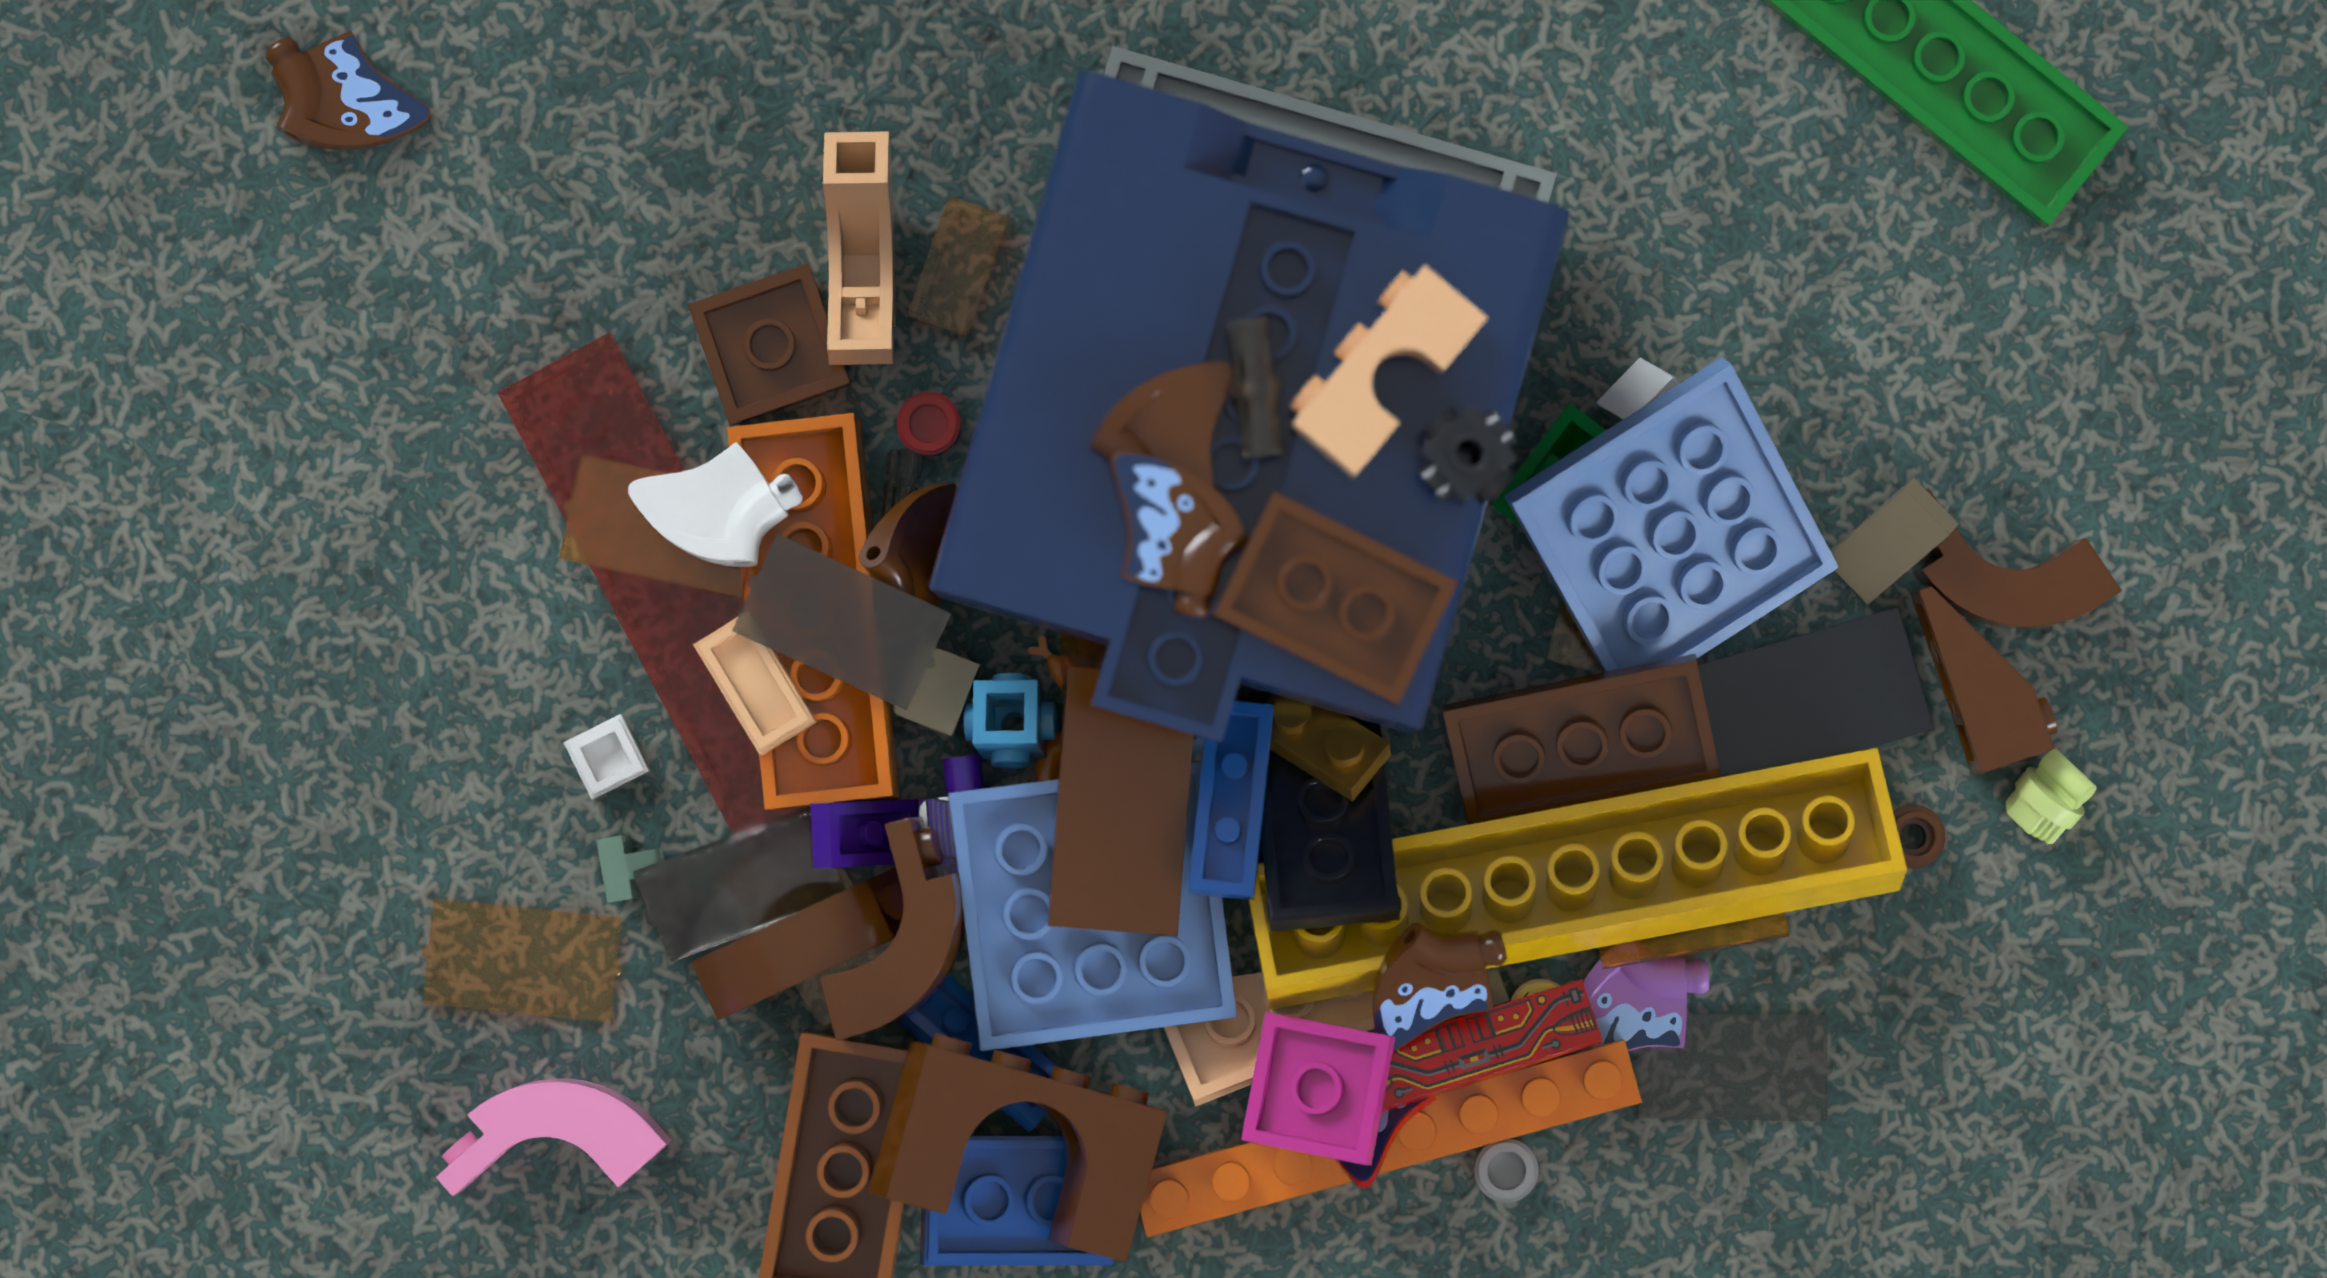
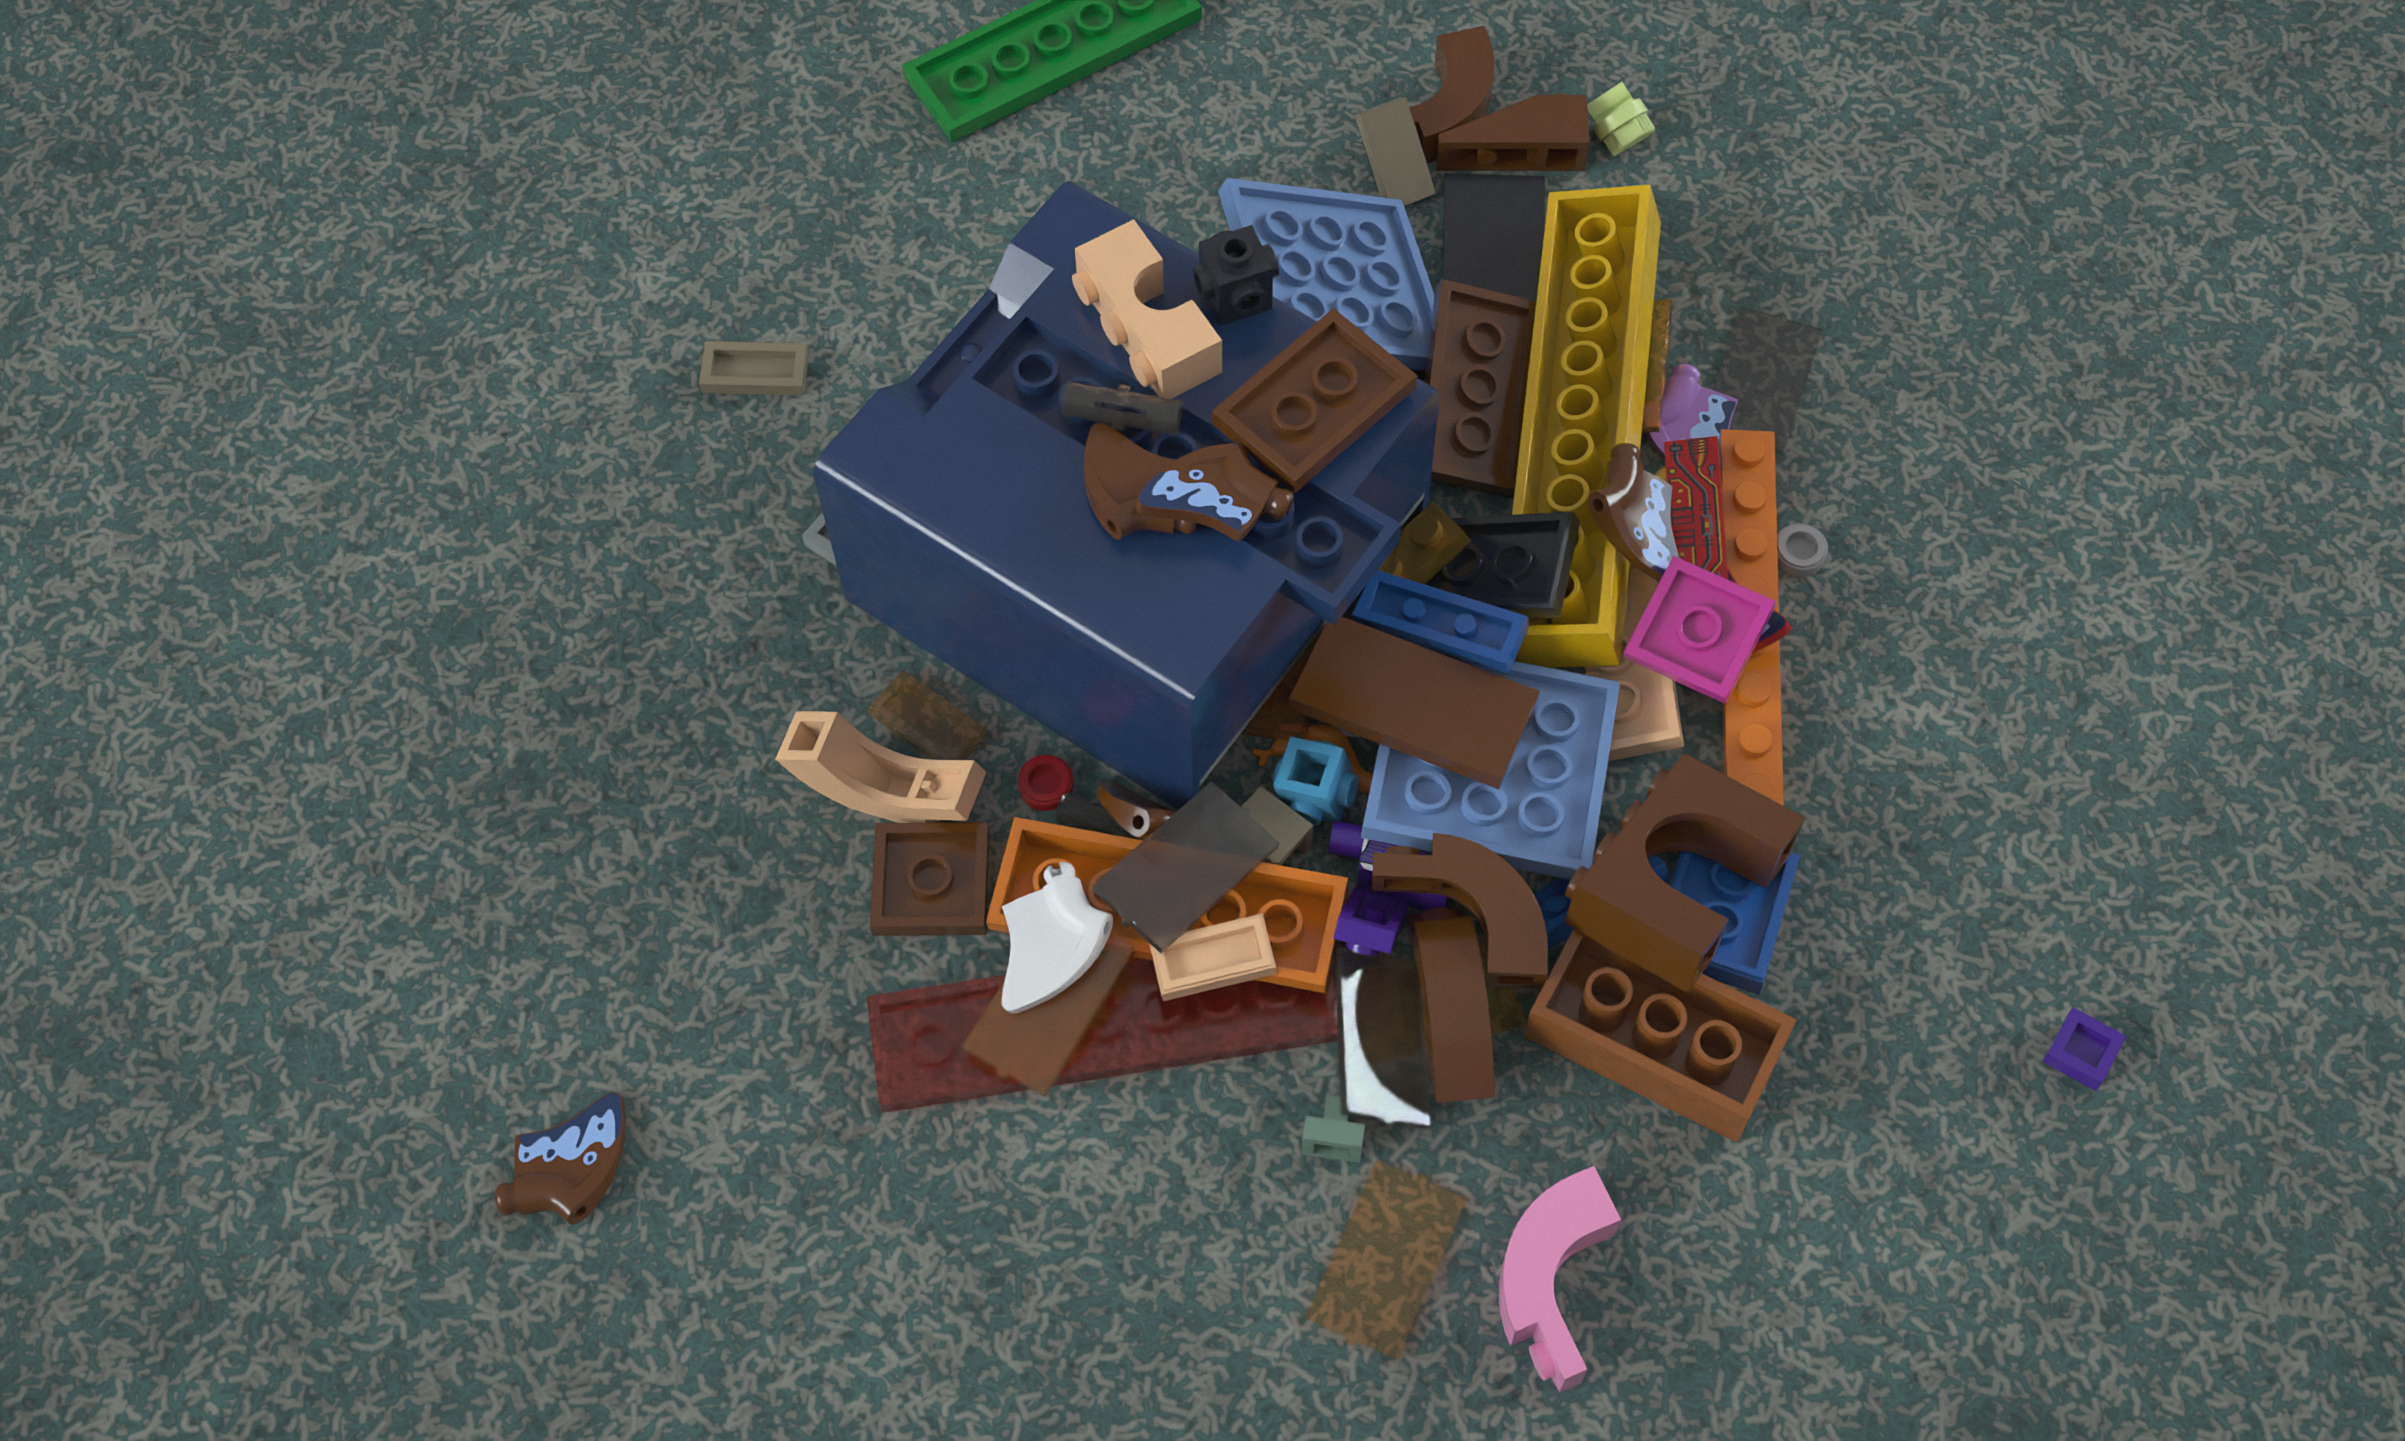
camera: 65 degrees left, 25 degrees down
white tile [563,714,650,800] -> none

